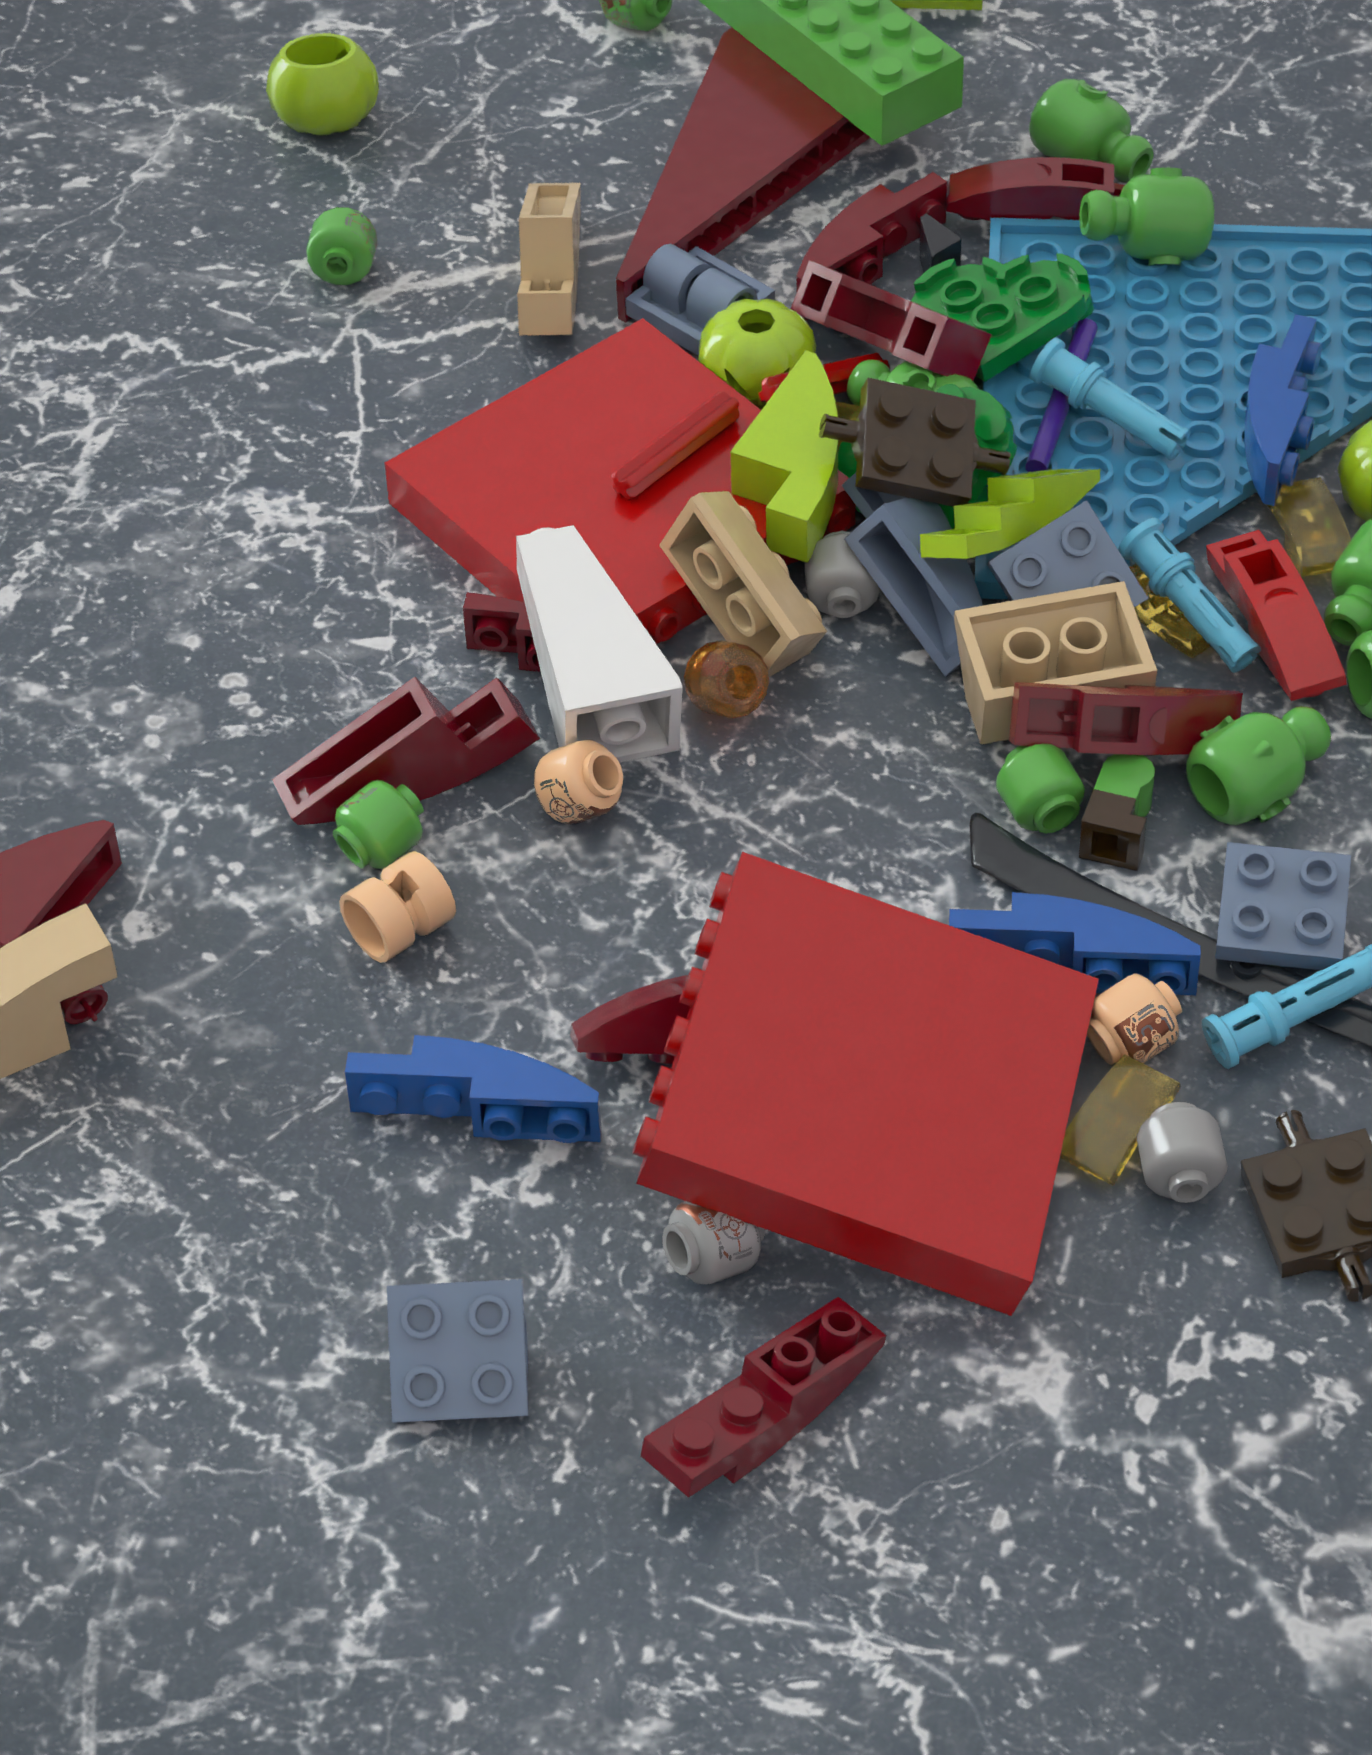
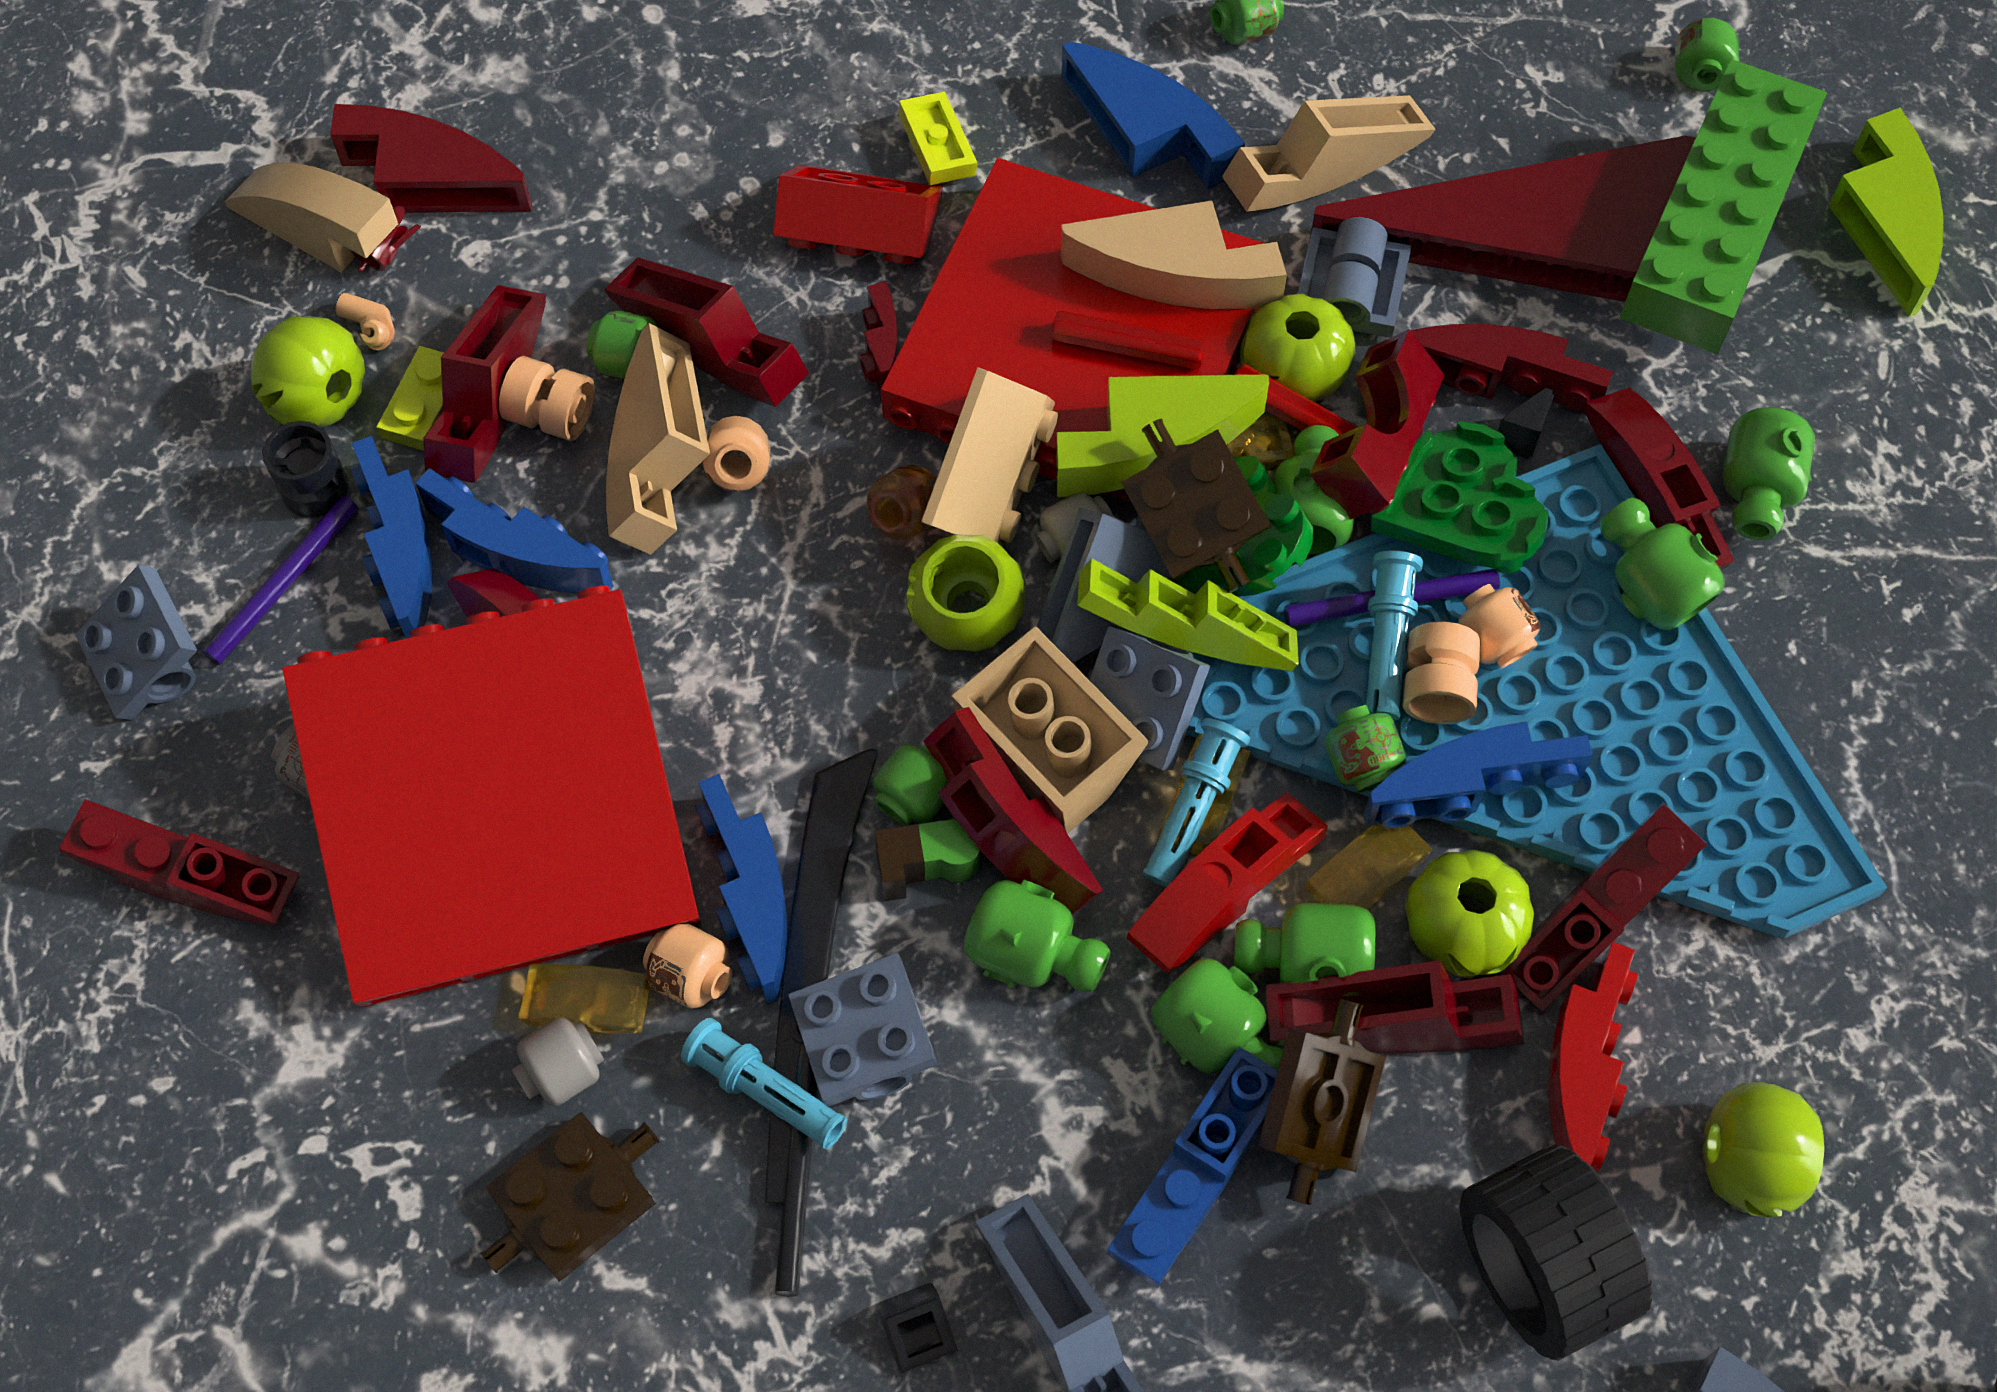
camera: 60 degrees right, 15 degrees up
white slope [516,525,682,763] -> none
none -> dark purple bar [202,496,359,666]
none -> lime piece [251,316,365,428]
none -> black wheel [262,421,349,518]
none -> light nougat arm [336,293,395,350]
none -> neon yellow plate [376,346,444,451]
none -> blue slope [415,468,614,594]
none -> dark red slope [423,285,546,483]
none -> tan slope [606,323,710,555]
none -> red slope [773,164,943,264]
none -> neon yellow plate [898,91,977,185]
none -> lime piece [906,534,1026,652]
none -> tan slope [1060,201,1287,309]
none -> blue slope [1061,42,1245,189]
none -> bright green head [1324,705,1406,793]
none -> light nougat wheel [1403,622,1481,724]
none -> light nougat head [1457,584,1540,669]

